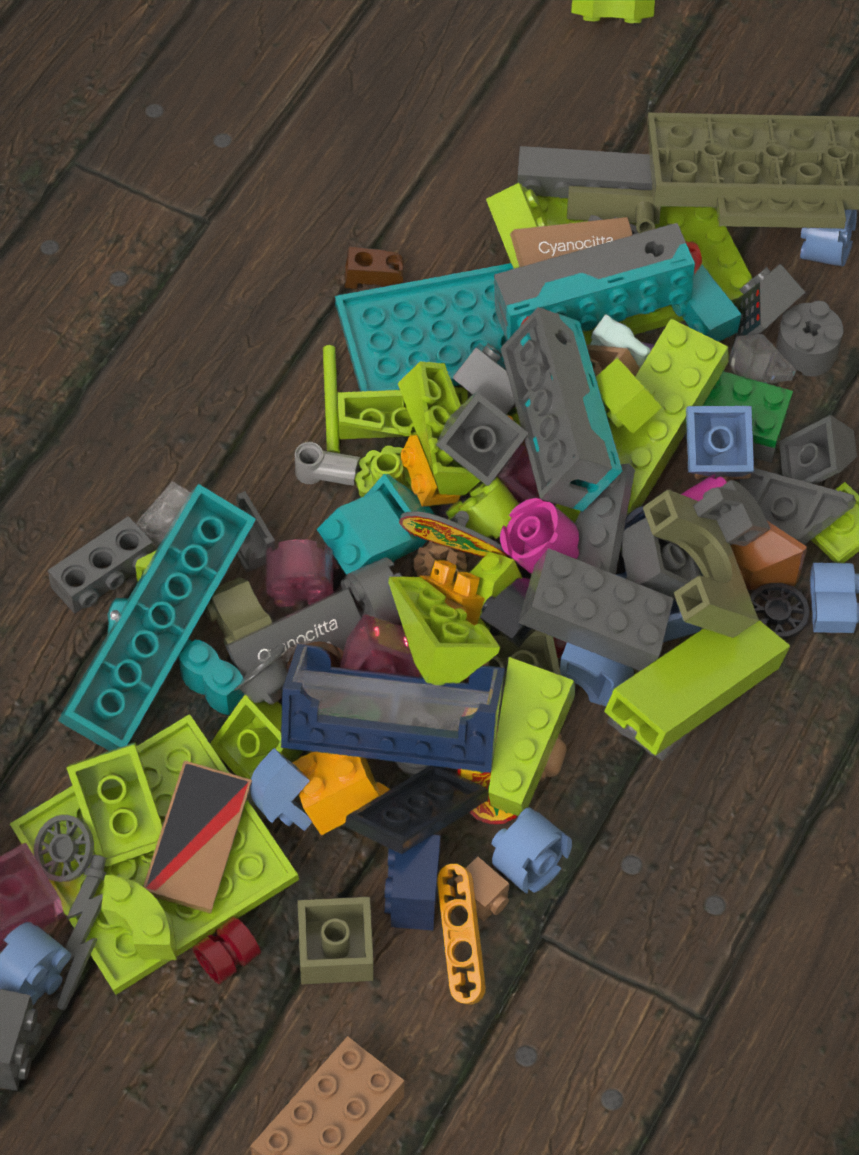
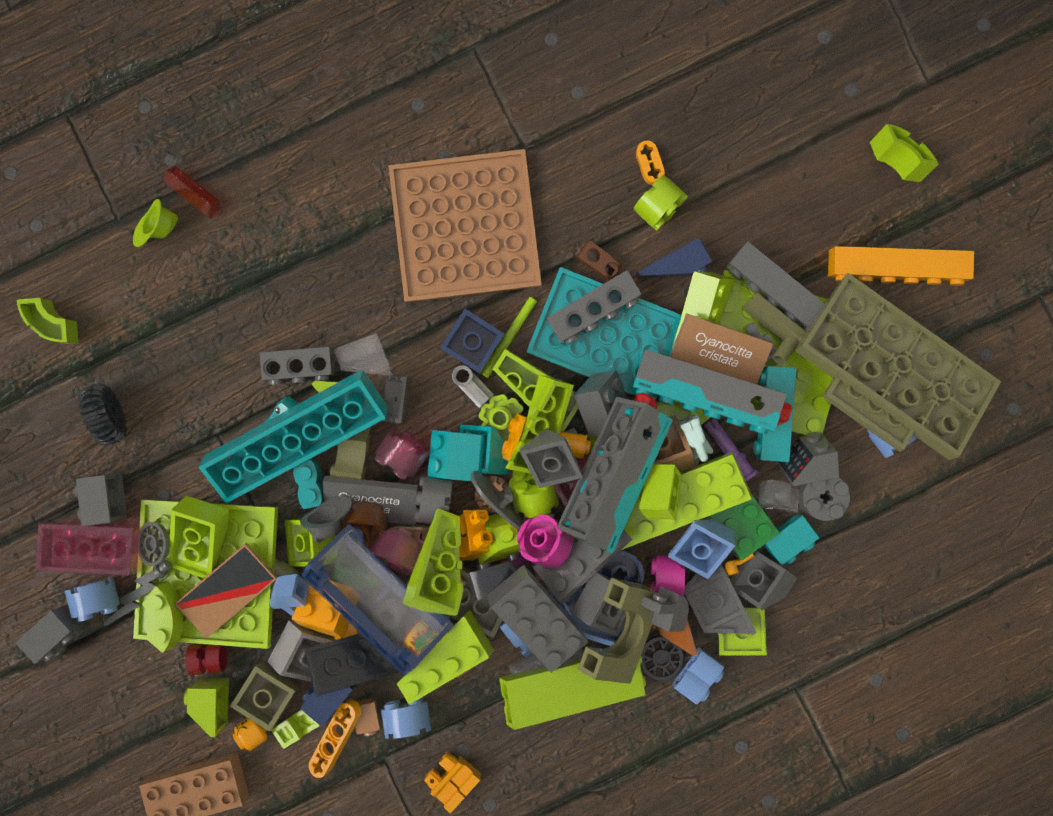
camera: 30 degrees right, 30 degrees up
none -> lime slope [184,678,229,737]
none -> light orange head [232,717,267,751]
none -> light grey slope [267,621,335,682]
none -> lime slope [271,709,320,749]
none -> medium nougat plate [388,149,542,303]
none -> light orange hips [424,752,481,814]
none -> dark blue brick [440,309,505,374]
none -> dark grey brick [546,270,641,345]
none -> lime brick [633,175,688,231]
none -> light orange beam [636,141,665,185]
none -> dark blue slope [636,238,712,279]
none -> light orange hand [725,553,754,576]
none -> teal brick [764,514,819,565]
none -> light orange brick [828,246,974,286]

